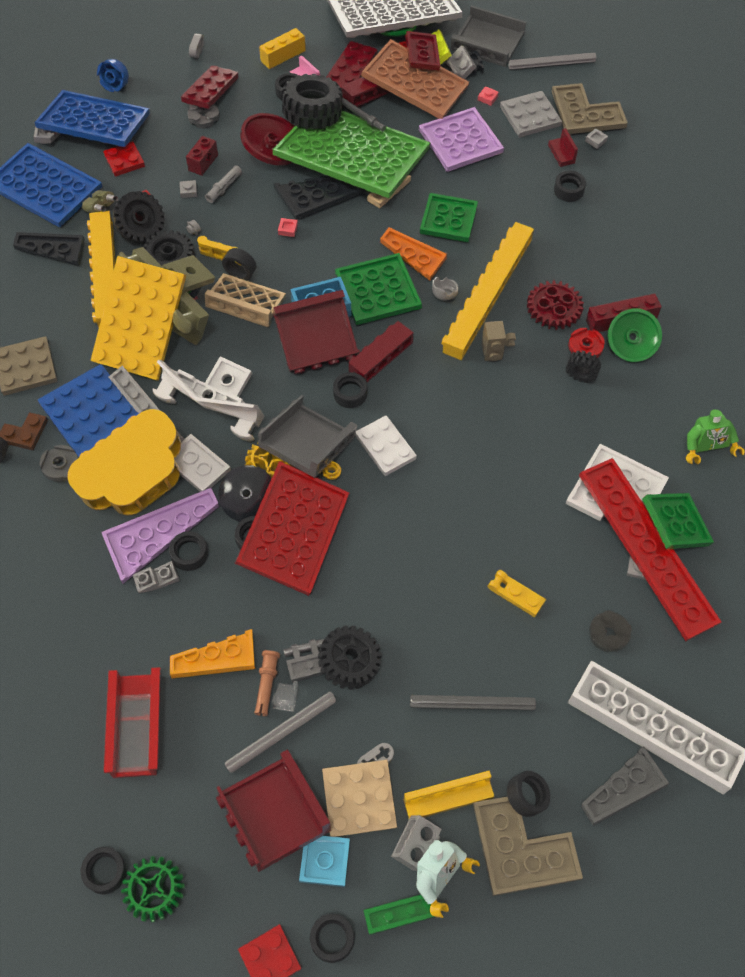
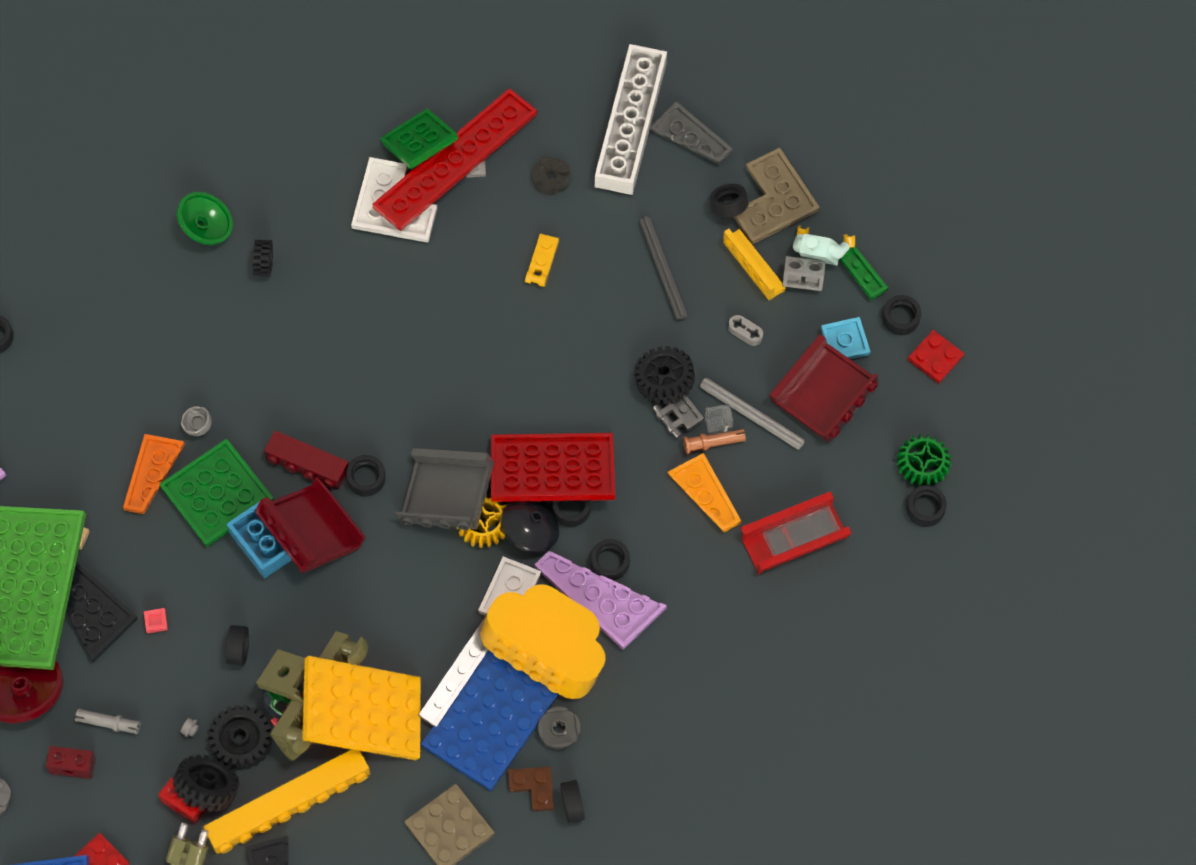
camera: 110 degrees left, 5 degrees up
light grey slope [133,561,180,593] -> none
white piece [152,357,265,442] -> none
light grey plate [180,180,197,198] -> none
yellow plate [197,236,241,266] -> none
tan fence [205,273,286,327] -> none
tan plate [322,760,397,837] -> none
white plate [355,416,417,476] -> none
green plate [420,193,478,242] -> none
yellow brick [441,222,534,361] -> none
dark tan brick [481,321,516,361] -> none
dark red gear [526,280,584,330] -> none
red plate [568,328,605,358] -> none
dark red arch [586,293,662,332] -> none
bright green torso [686,409,745,464] -> none

